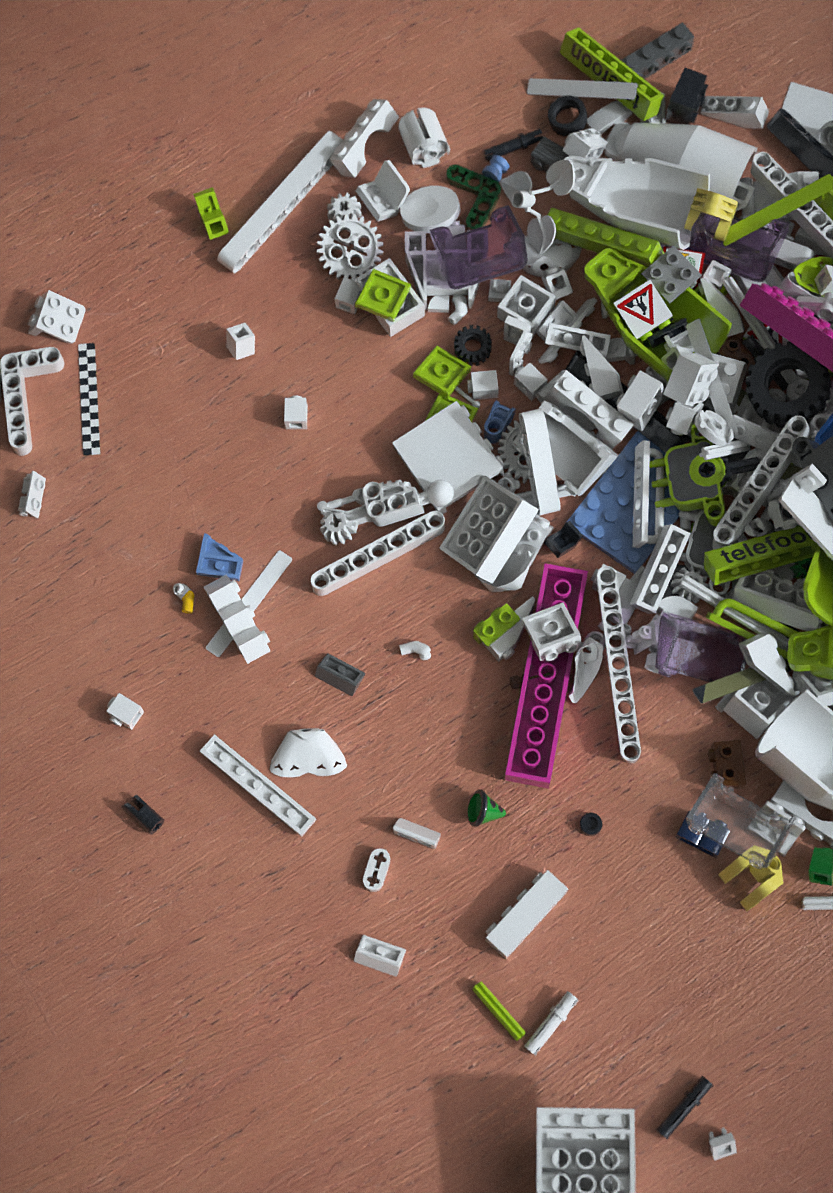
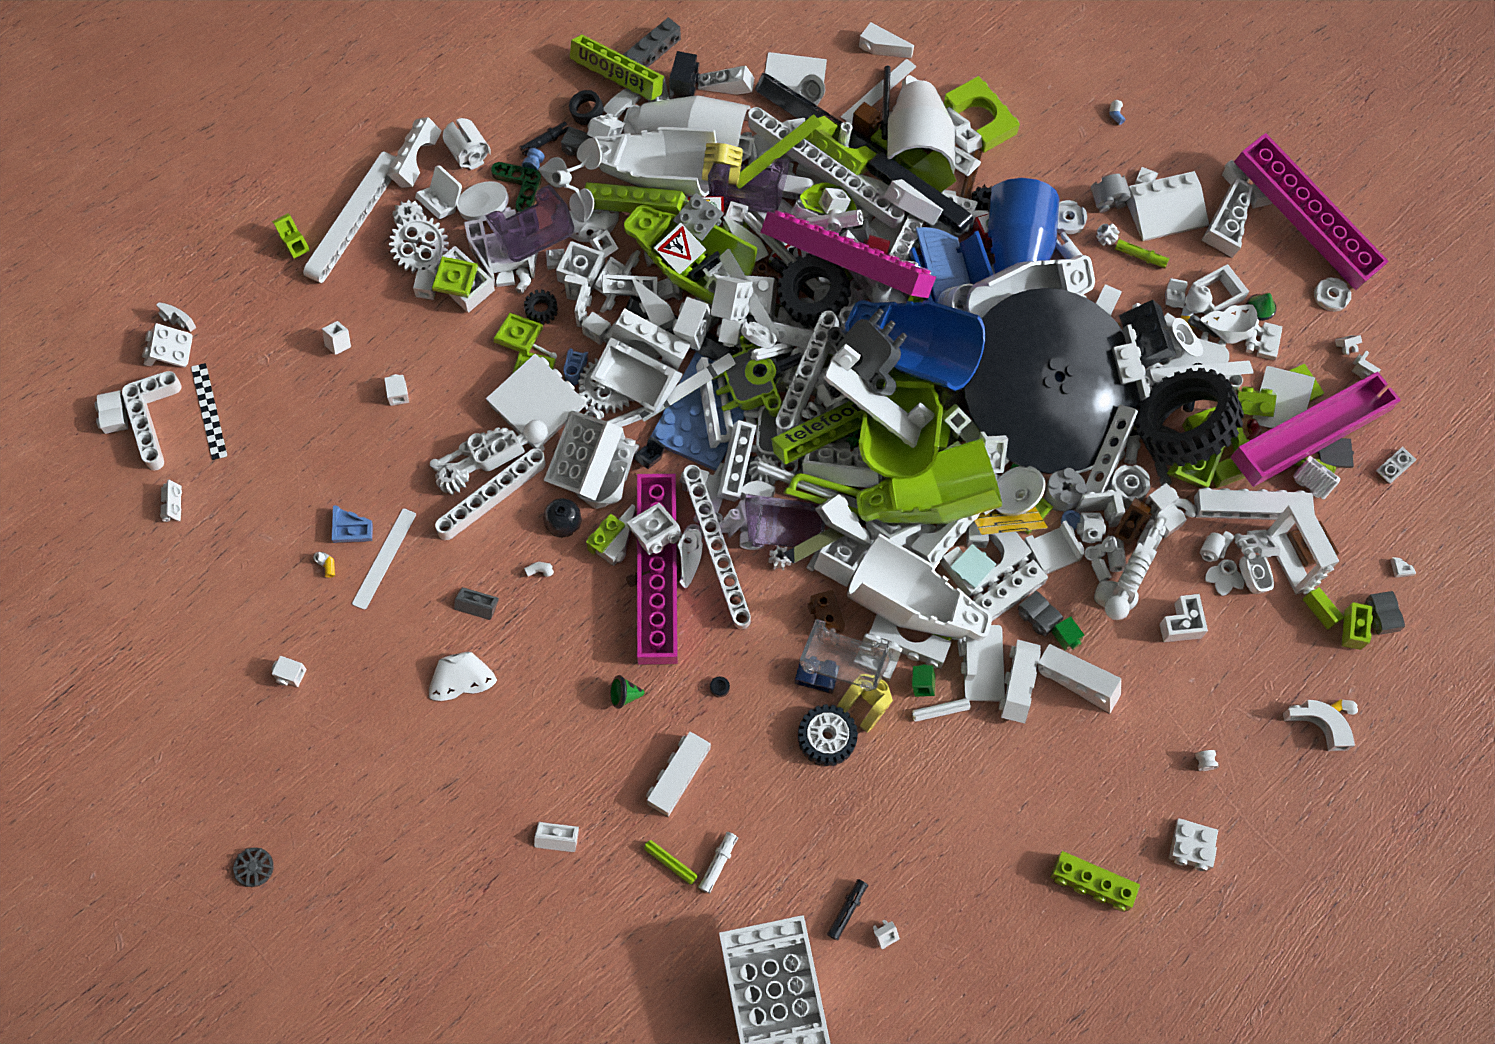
camera: 20 degrees left, 5 degrees down
black hinge [121,795,164,835] -> none
white plate [200,734,316,837] -> none
white brick [204,575,270,664] -> none
white beam [363,848,390,892] -> none
white slope [393,818,441,849] -> none
white brick [467,370,499,400] -> none
white beam [519,408,560,516] -> none
white sticker [527,78,637,99] -> none
none -> white slope [156,302,196,332]
none -> dark grey wheel [233,848,274,887]
none -> black cylinder [543,498,582,538]
none -> white sticker [638,353,736,421]
none -> white gear [768,545,791,570]
none -> wheel [798,704,858,766]

